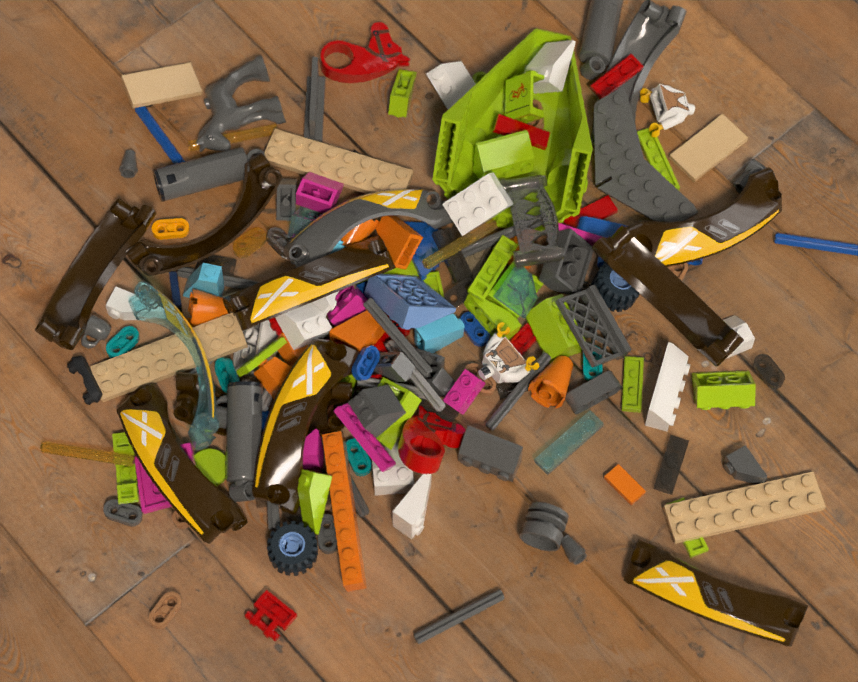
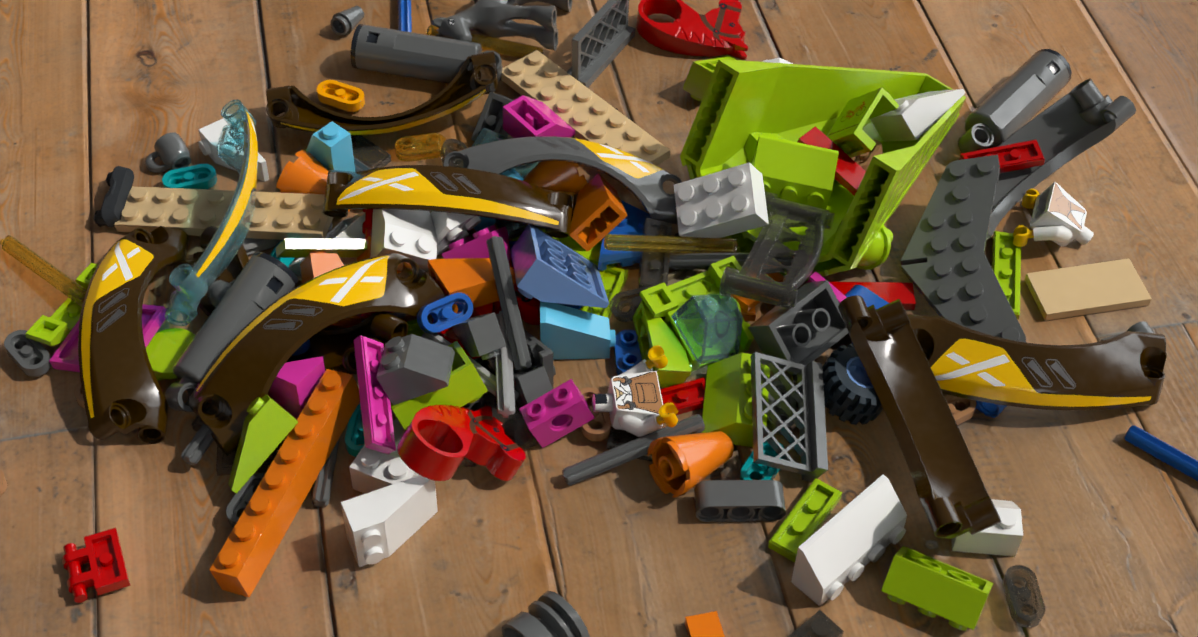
camera: 30 degrees right, 15 degrees down
dark brown panel [35,198,156,350] -> none
dark blue tile [169,271,182,313] -> none
black wheel [267,521,318,576] -> none
dark grey slope [458,426,523,482] -> none
clear light blue plate [534,410,604,475] -> none

